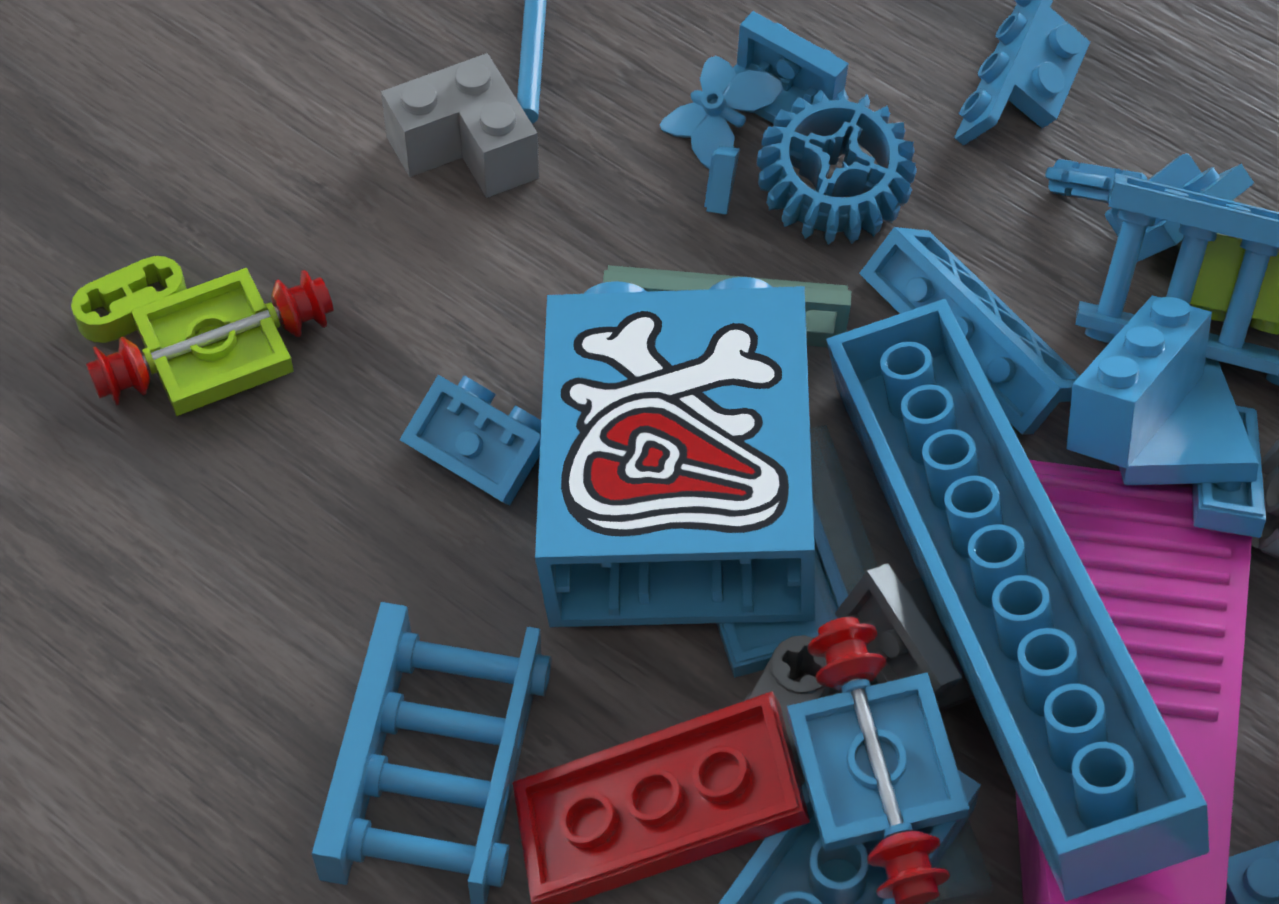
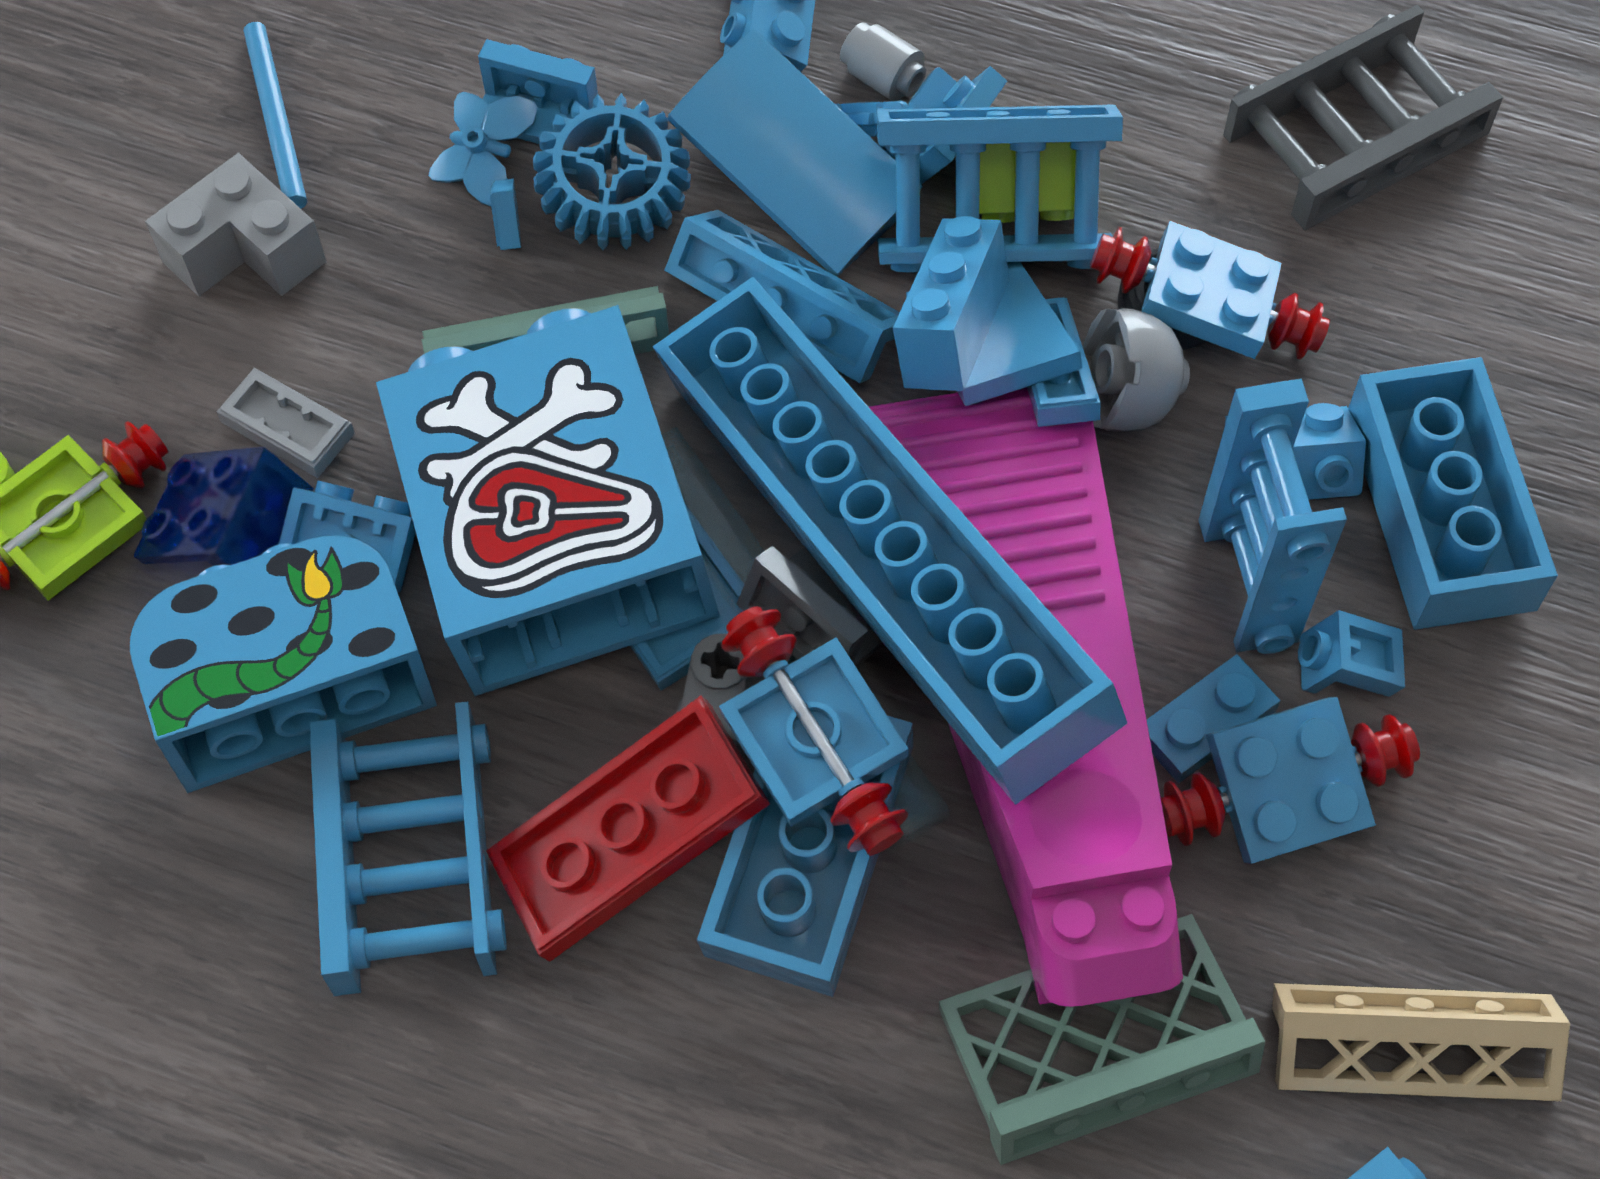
camera: 15 degrees left, 5 degrees up
none -> dark azure brick [130,535,437,793]
none -> clear blue bracket [134,447,314,566]
none -> light grey plate [216,368,355,478]
none -> dark azure slope [667,28,923,277]
none -> light grey brick [840,22,926,101]

